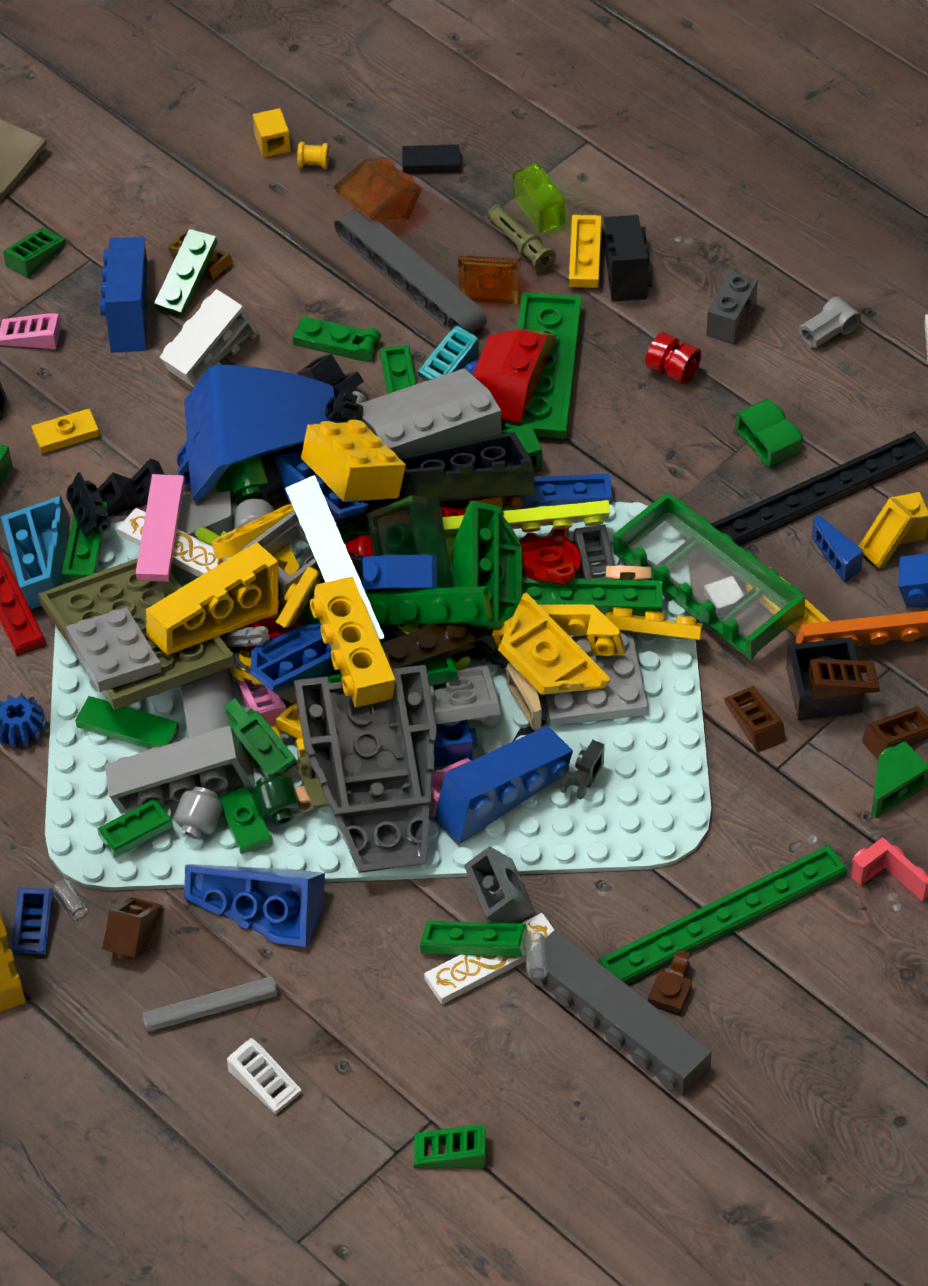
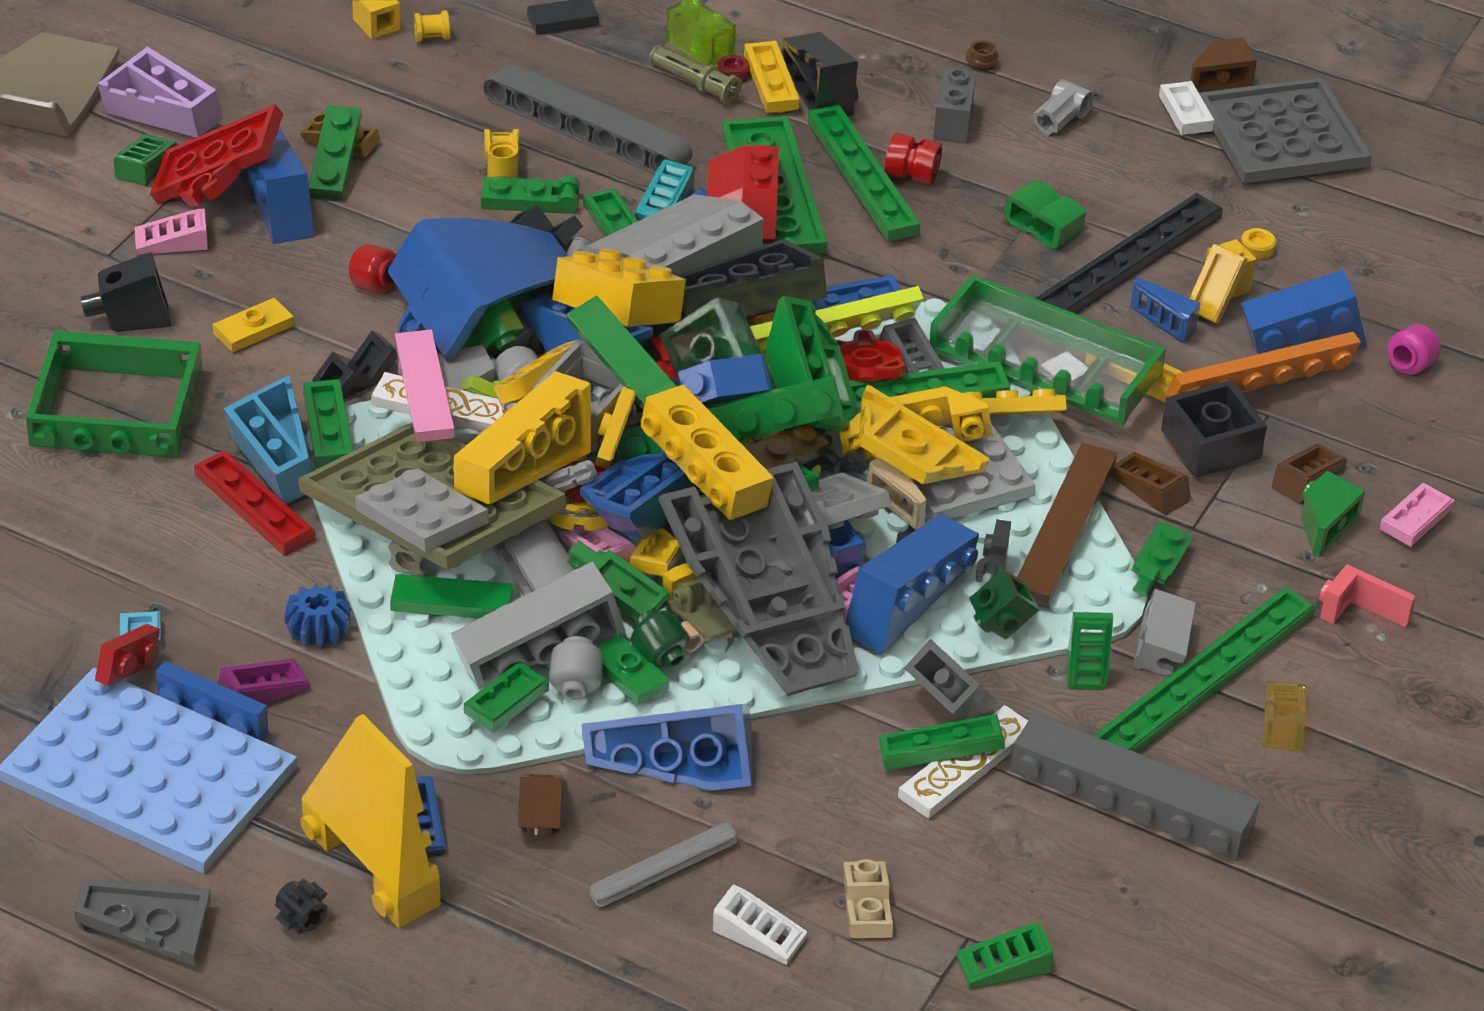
camera: 20 degrees left, 10 degrees down
clear piece [51,878,89,921] -> none
black hinge [66,472,112,538] -> none
white wedge [160,289,259,387] -> none
black gear [325,392,363,423] -> none
clear orange slope [334,157,422,220] -> none
clear orange slope [458,254,521,304] -> none
clear piece [524,933,548,979] -> none
light nougat tile [606,566,651,580] -> none
reddish brown plate [648,949,692,1016] -> none
reddish brown slope [808,659,880,699] -> none
none -> lavender wedge [97,46,223,137]
none -> red plate [150,104,283,206]
none -> red head [348,244,397,294]
none -> yellow piece [484,129,519,178]
none -> dark red tile [717,55,750,83]
none -> green plate [808,105,920,242]
none -> tan slope [843,859,893,939]
none -> reddish brown plate [966,40,999,70]
none -> dark green brick [969,569,1040,640]
none -> reddish brown tile [1017,443,1118,606]
none -> green slope [1065,612,1113,690]
none -> green hinge [1131,521,1194,597]
none -> light grey hinge [1133,589,1196,675]
none -> clear yellow slope [1262,681,1306,752]

